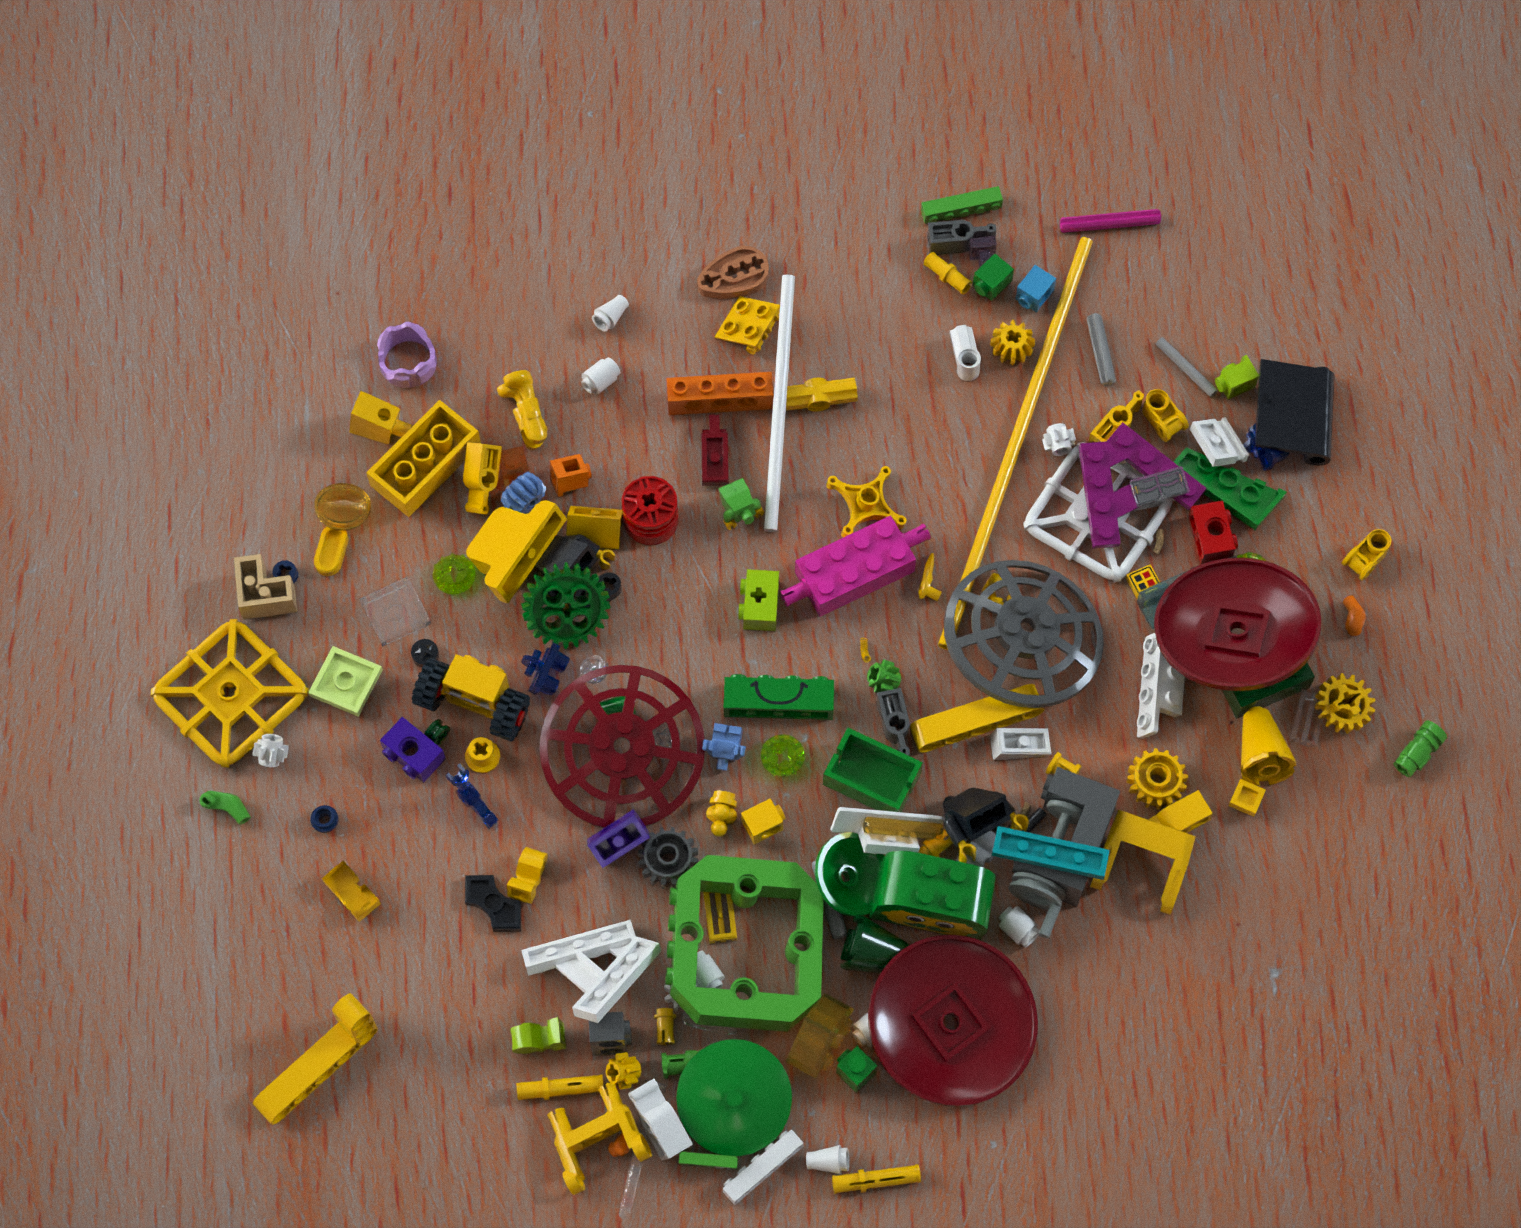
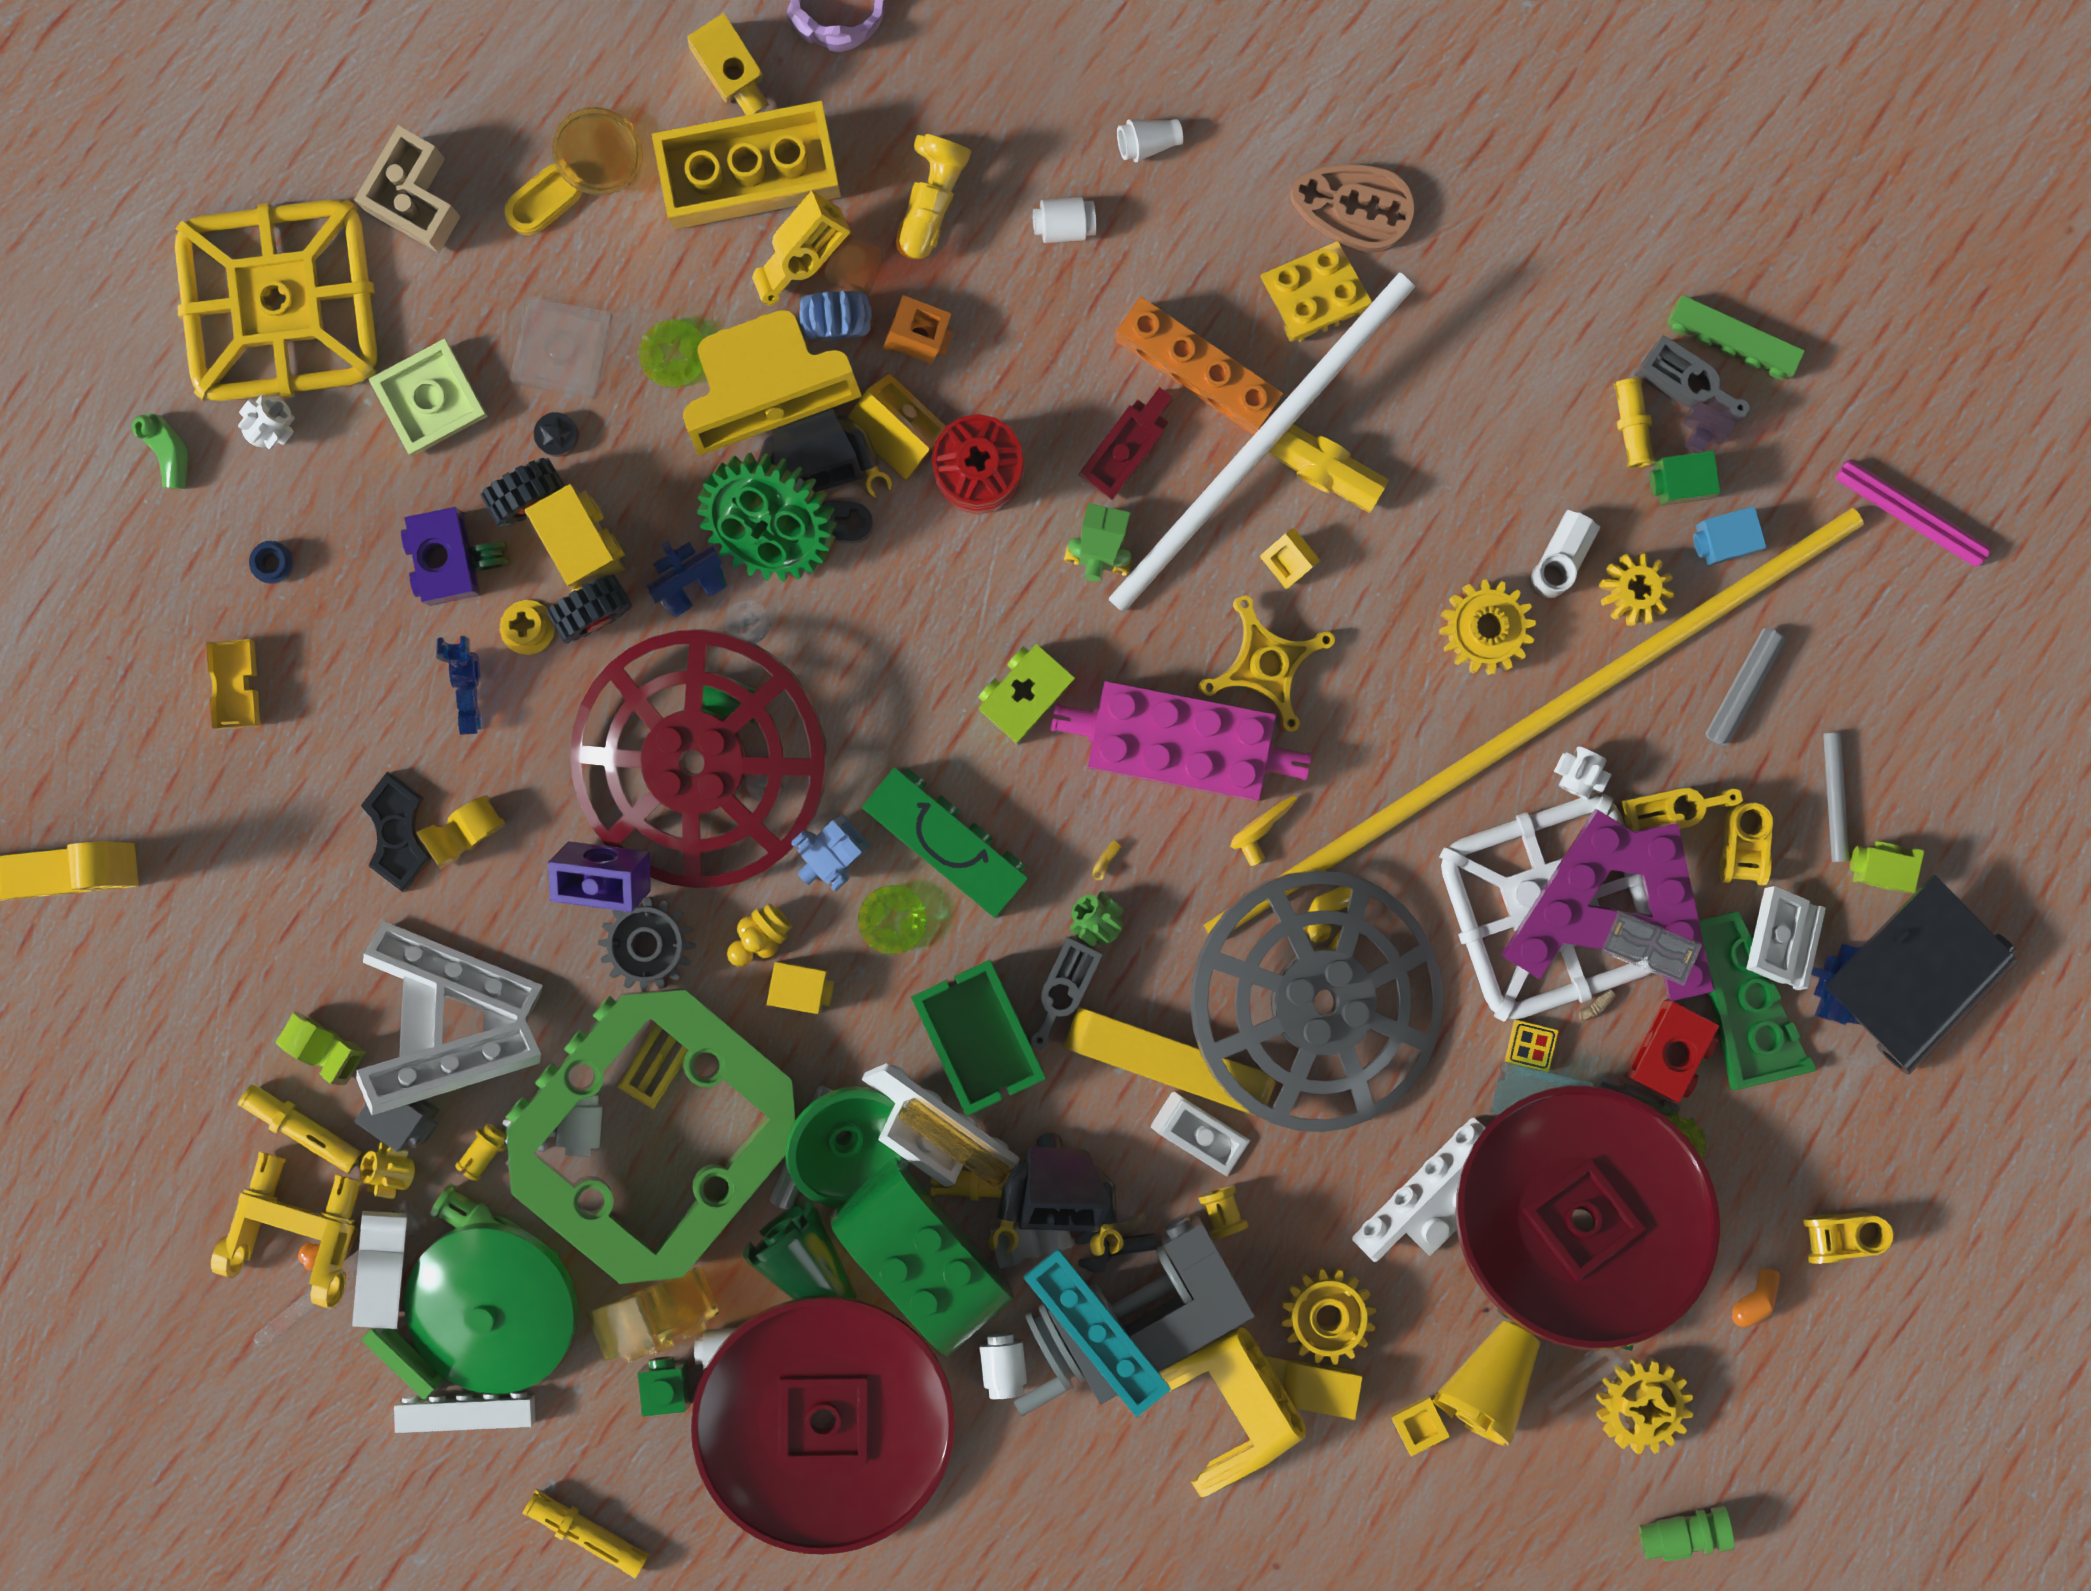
camera: 35 degrees right, 20 degrees up
dark blue bush [272,560,299,584] -> none
white cone [806,1145,849,1174] -> none
none -> yellow plate [1260,528,1321,589]
none -> yellow gear [1439,579,1536,675]

